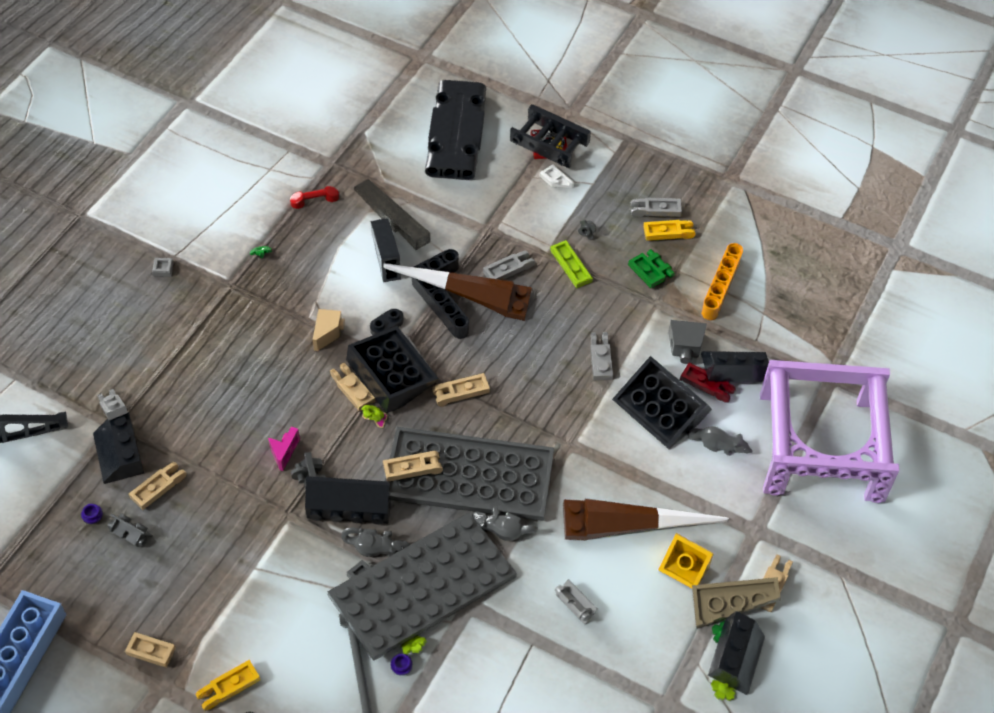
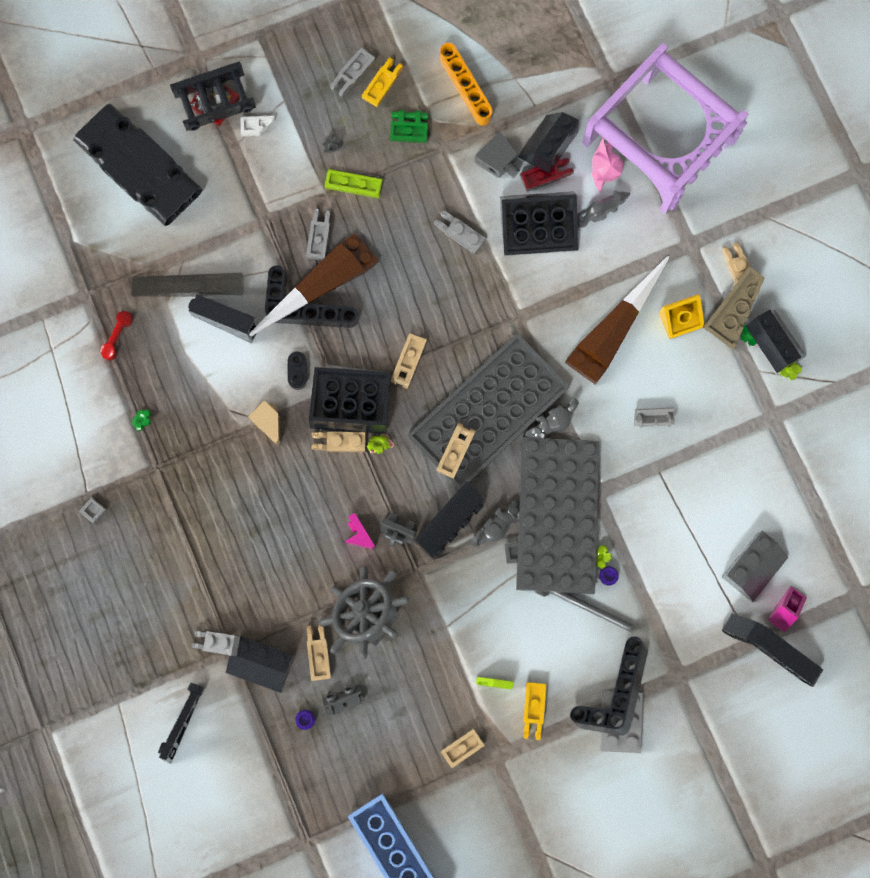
camera: 50 degrees left, 25 degrees up
none -> dark grey piece [319,566,410,659]
none -> lime tile [476,677,514,690]
none -> bright pink hair [592,139,624,192]

